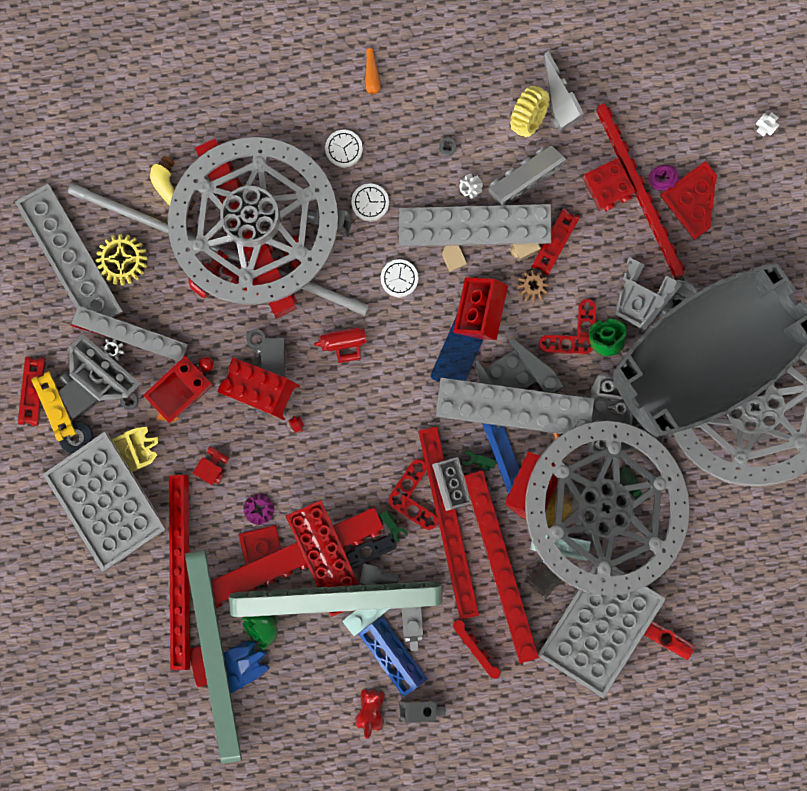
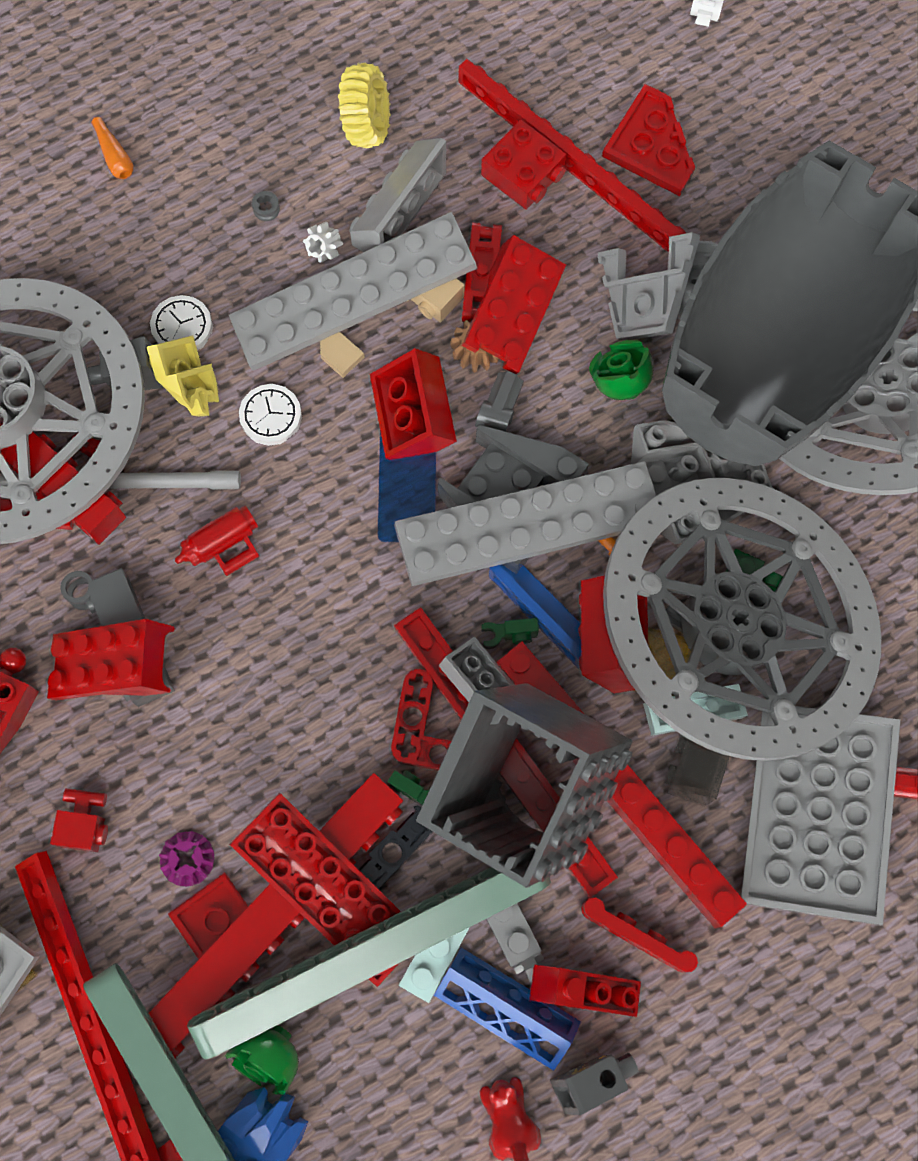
camera: 25 degrees left, 10 degrees down
red plate [288,415,305,434] -> none
white tile [325,130,363,168] -> none
dark grey axle [359,563,398,585] -> none
red beam [539,299,596,355] -> none
light grey wedge [544,52,584,132] -> none
magenta gear [648,165,679,191] -> none
none -> light yellow plate [147,335,219,417]
none -> dark grey piece [416,683,633,888]
none -> red piece [461,235,566,374]
none -> dark grey piece [475,371,524,432]
none -> red slope [529,964,641,1017]

